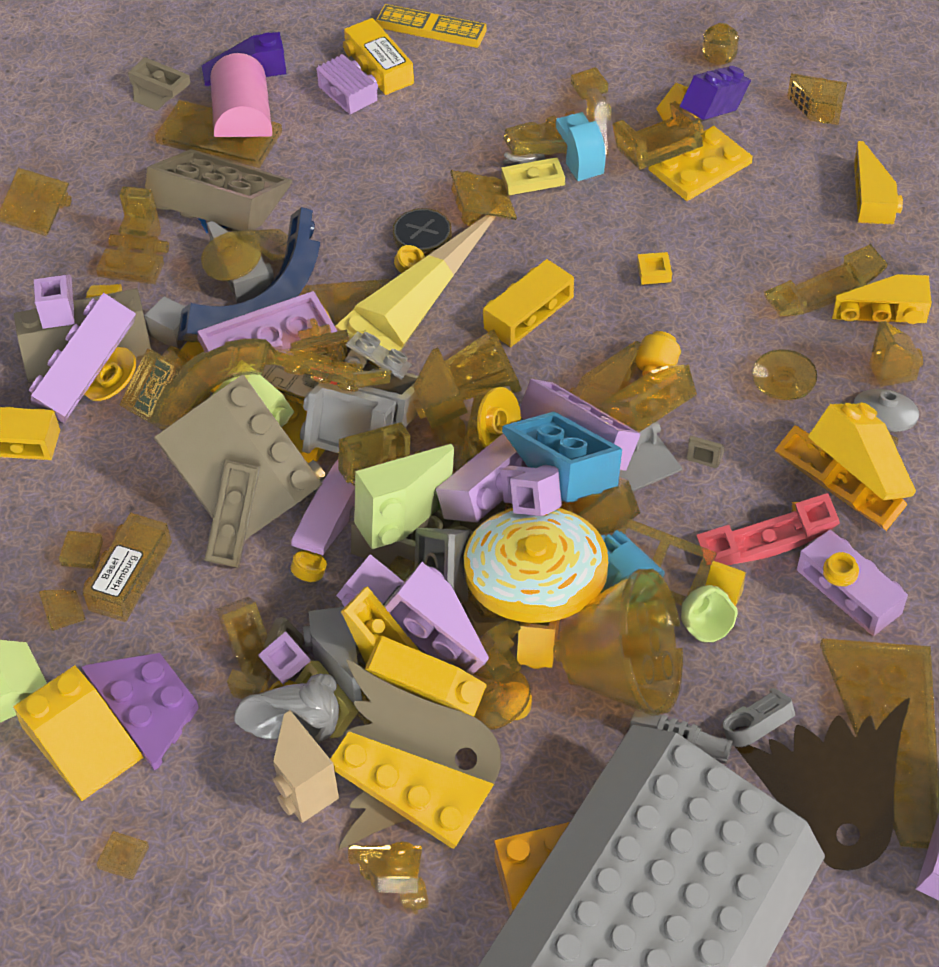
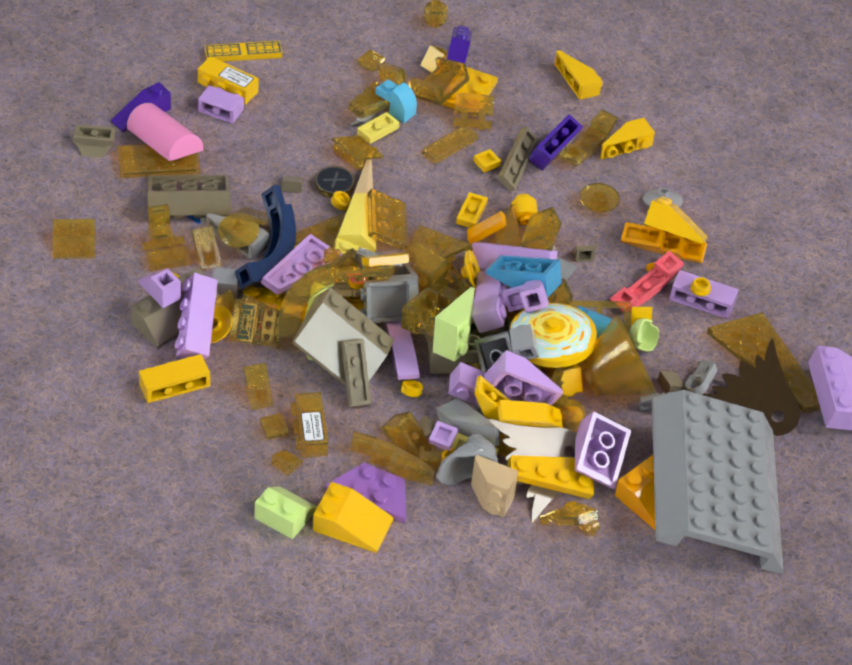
camera: 35 degrees left, 5 degrees down
clear yellow tile [96,831,149,880] -> none
yellow brick [483,259,574,347] -> none
clear yellow slope [787,73,847,125] -> none
clear yellow slope [869,321,923,387] -> none
none -> clear yellow slope [191,225,222,271]
none -> clear yellow slope [215,290,236,313]
none -> clear yellow slope [243,362,274,410]
none -> dark tan slope [281,175,304,193]
none -> clear yellow slope [351,431,435,486]
none -> yellow tile [362,253,409,267]
none -> clear yellow plate [367,188,408,250]
none -> clear yellow tile [422,125,478,164]
none -> clear yellow plate [453,92,494,130]
none -> yellow plate [456,192,488,228]
none -> light orange tile [467,211,506,245]
none -> dark tan plate [498,126,538,192]
none -> light grey brick [509,324,539,360]
none -> dark purple brick [528,114,583,171]
none -> lavender slope [575,412,631,489]
none -> dark tan slope [657,371,686,393]

